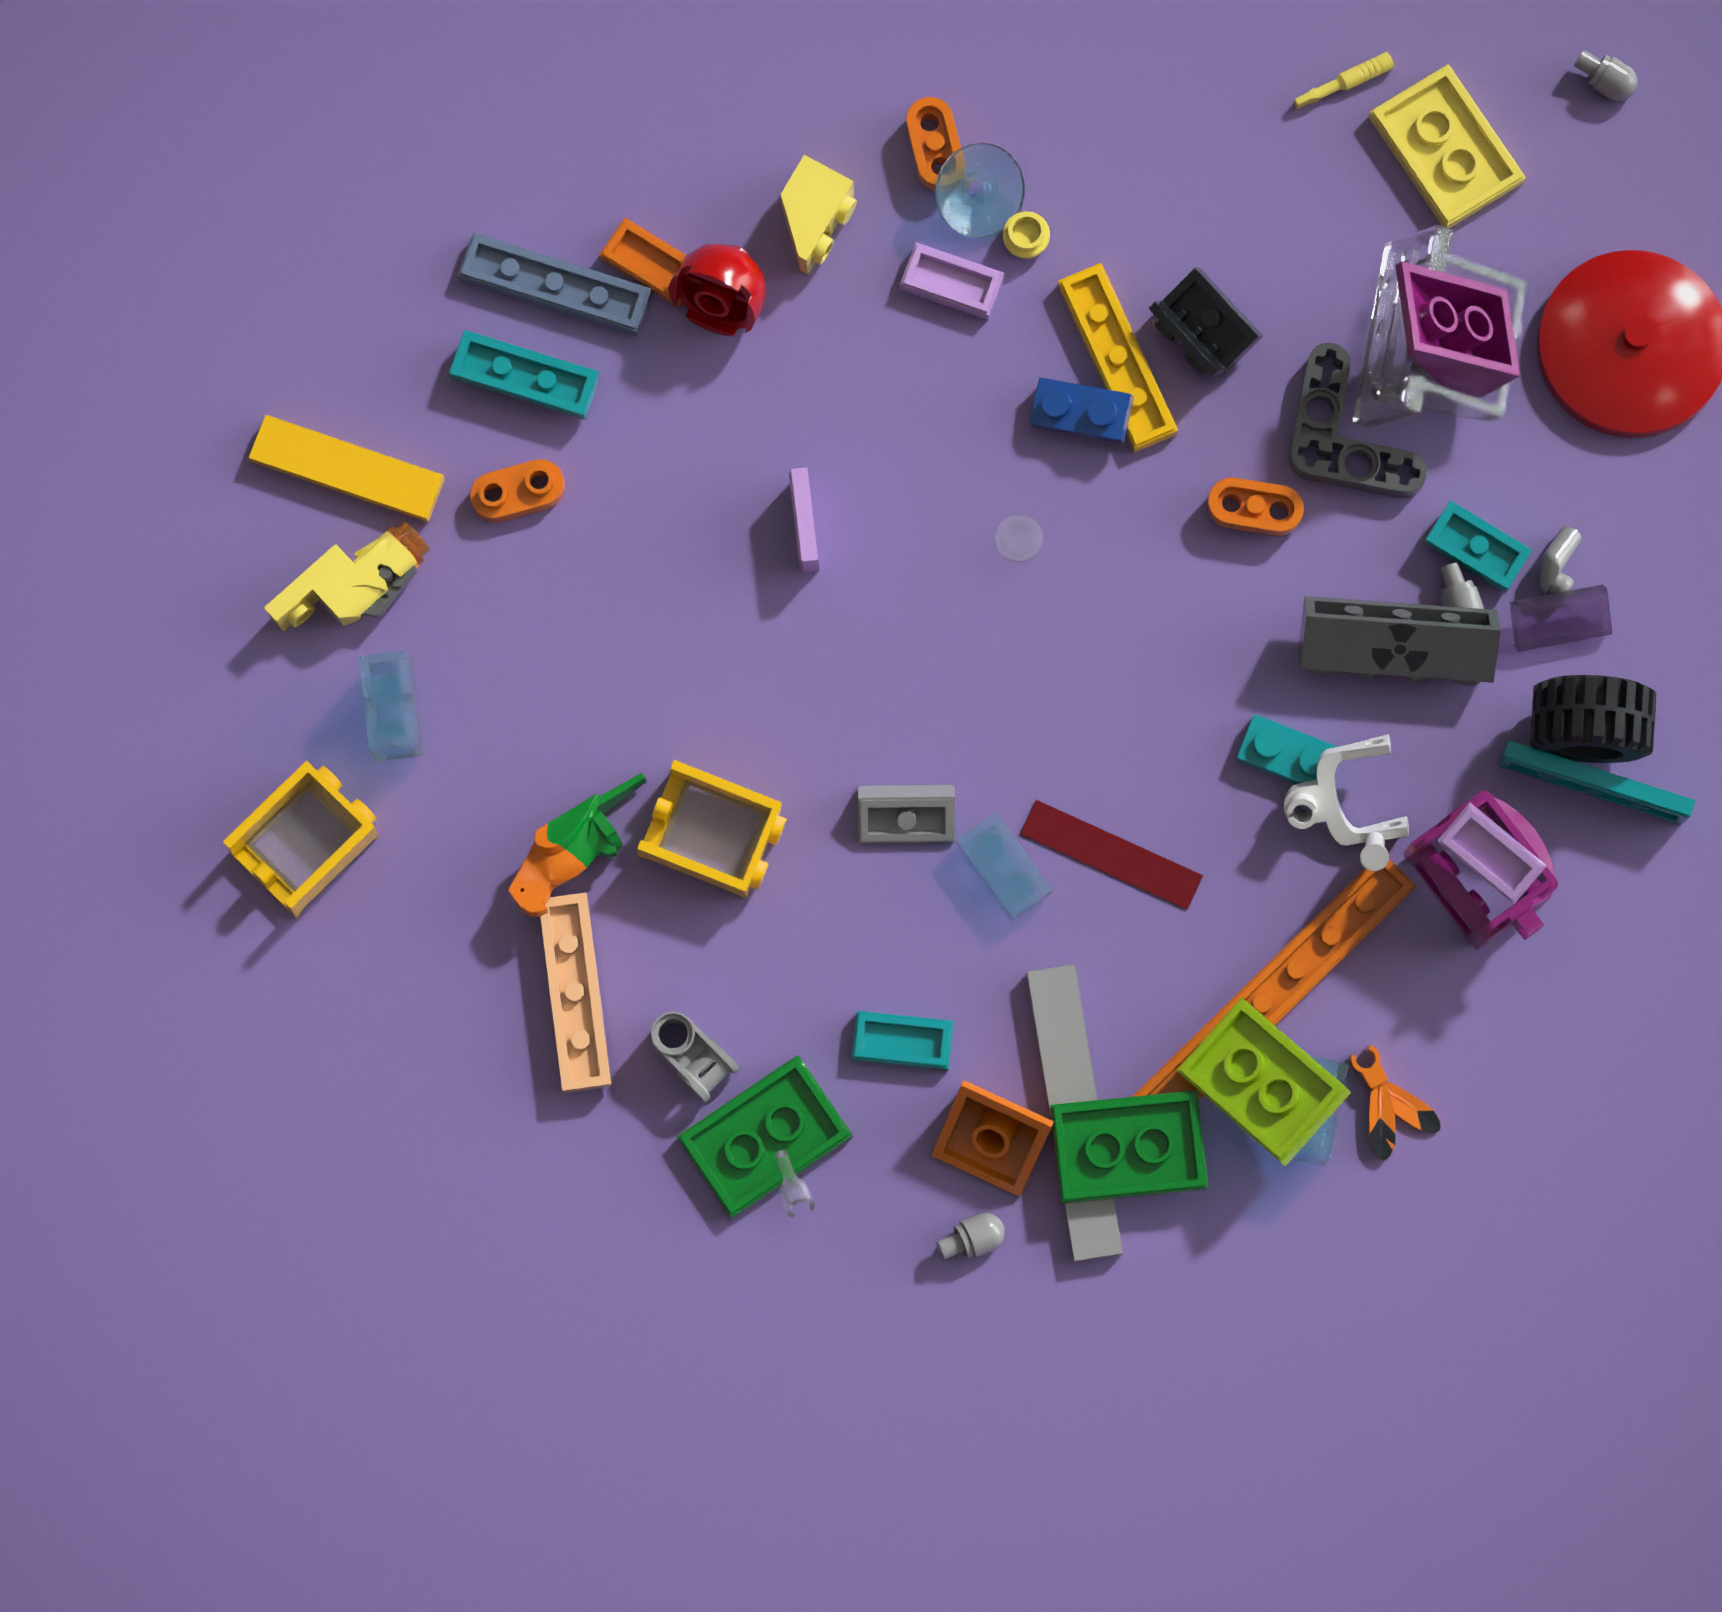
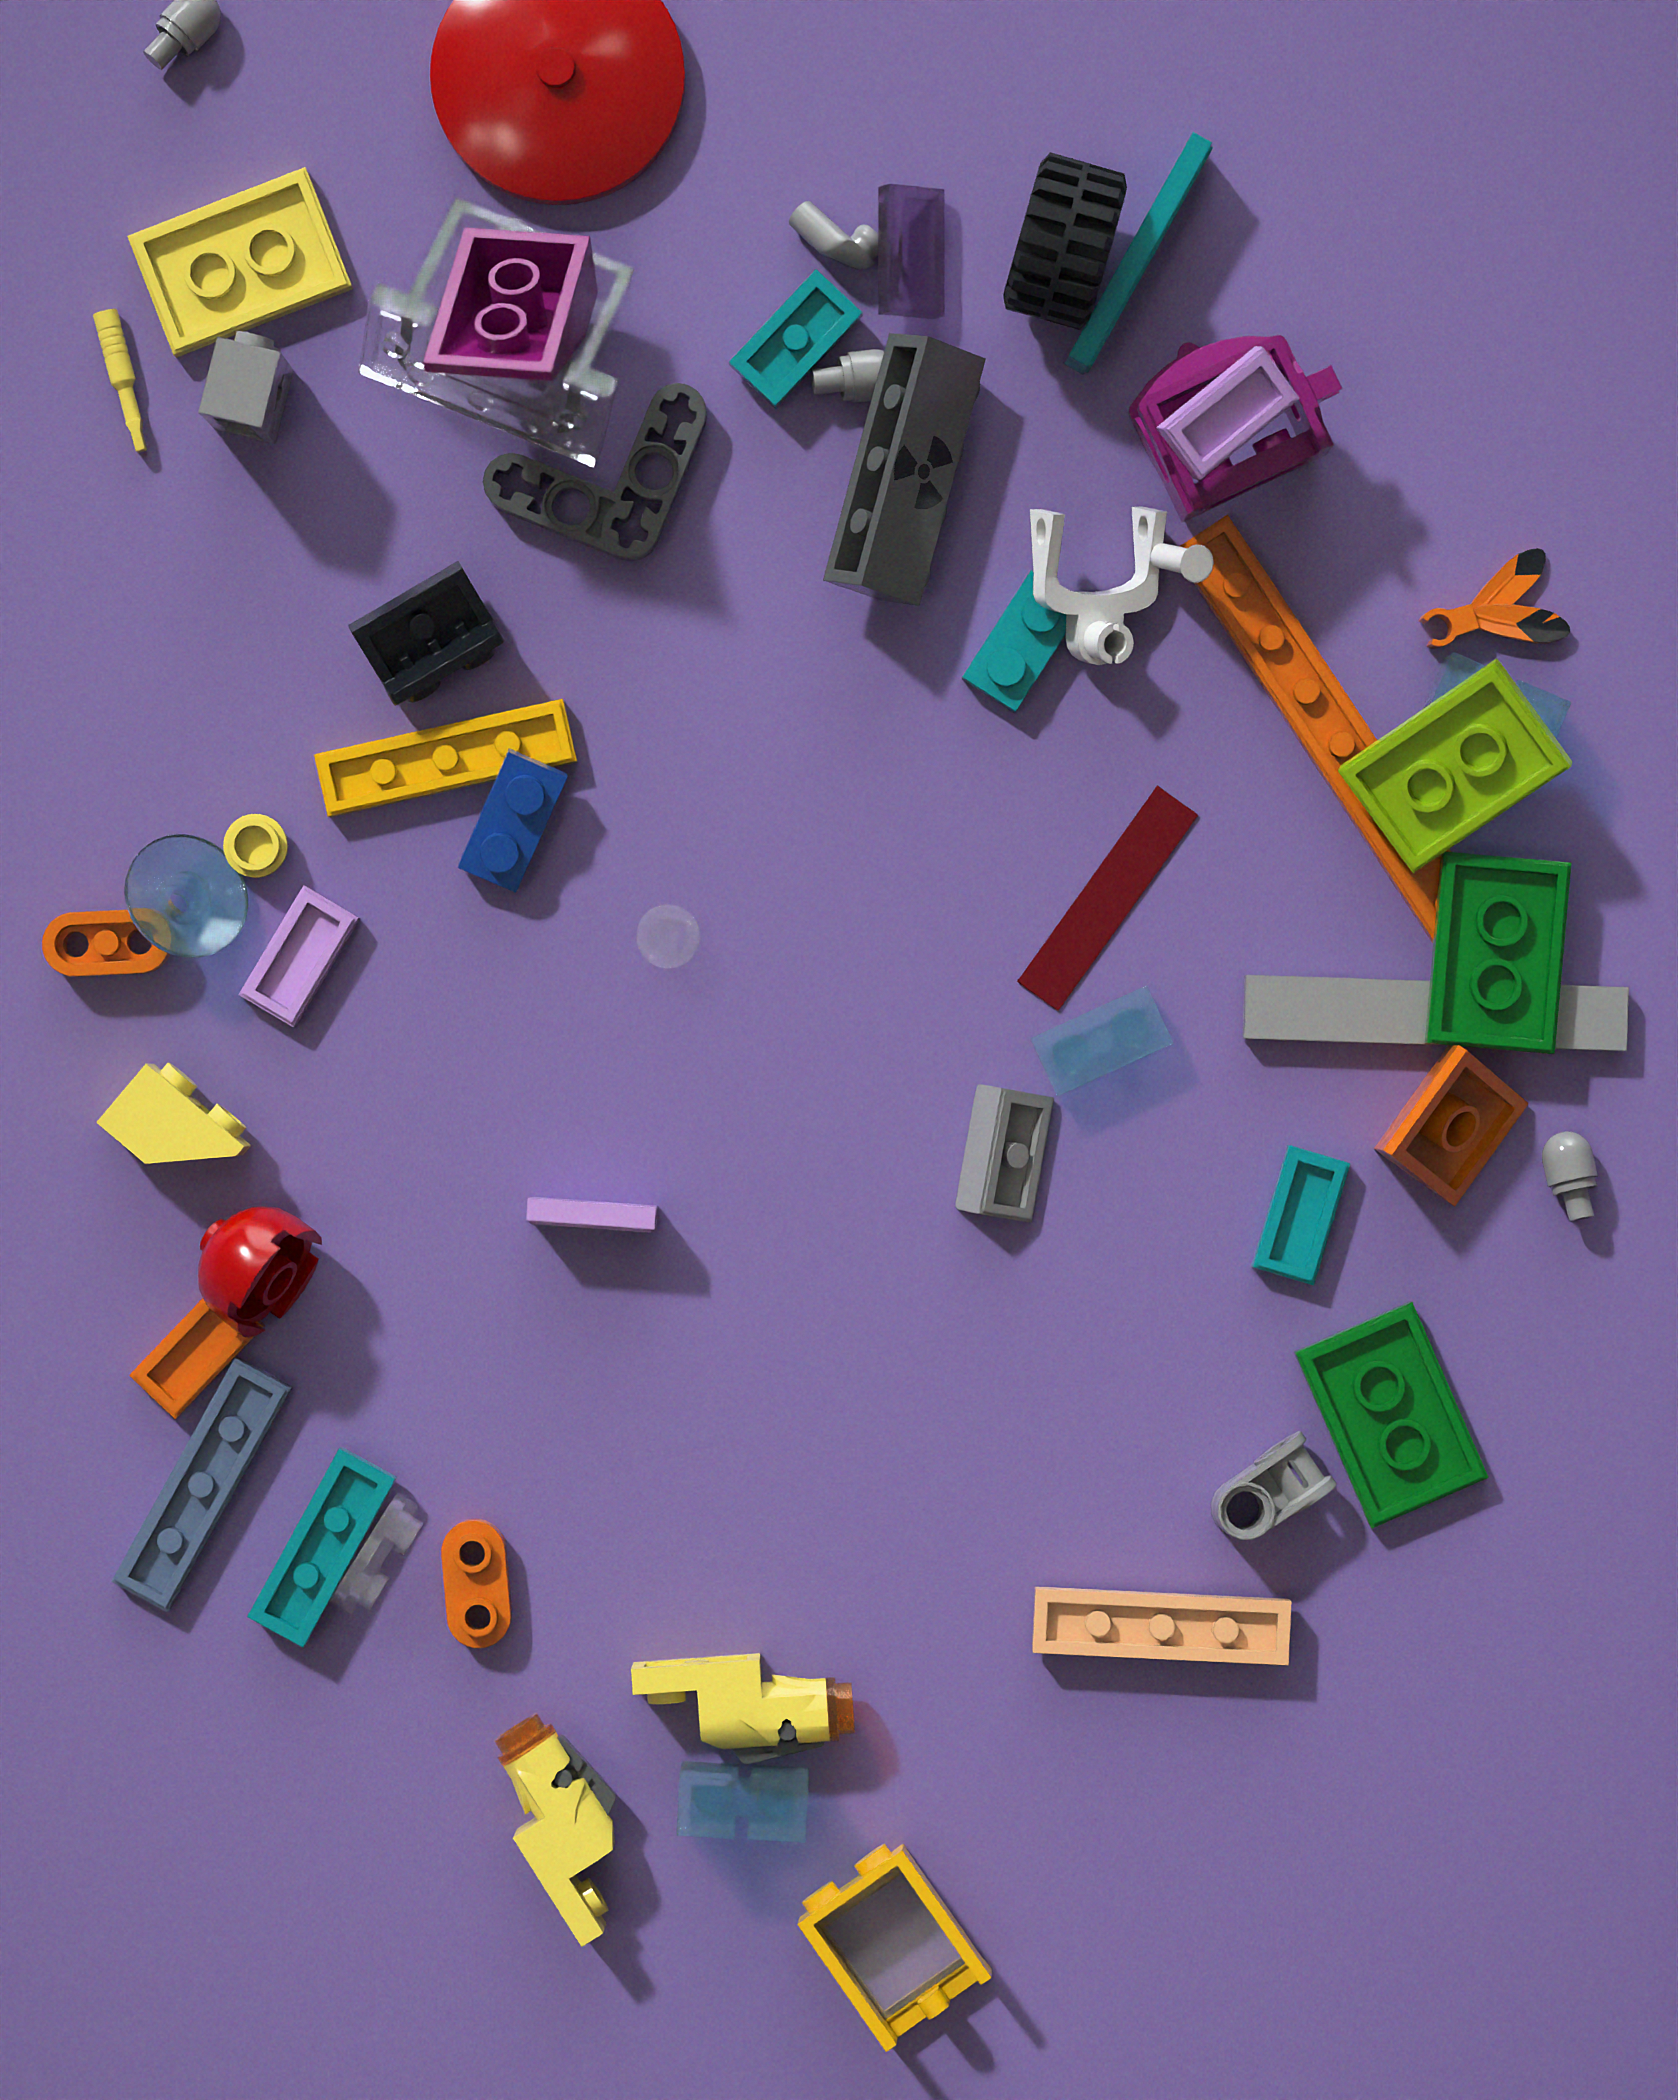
camera: 80 degrees left, 10 degrees up
yellow tile [249,414,445,523] -> none
animal [508,773,646,917] -> none
window [637,760,787,899] -> none
clear hand [775,1150,815,1218] -> none
orange plate [1207,477,1304,536] -> none
none -> light grey brick [198,331,294,444]
none -> clear plate [330,1492,424,1615]
none -> light yellow plate [631,1653,855,1765]

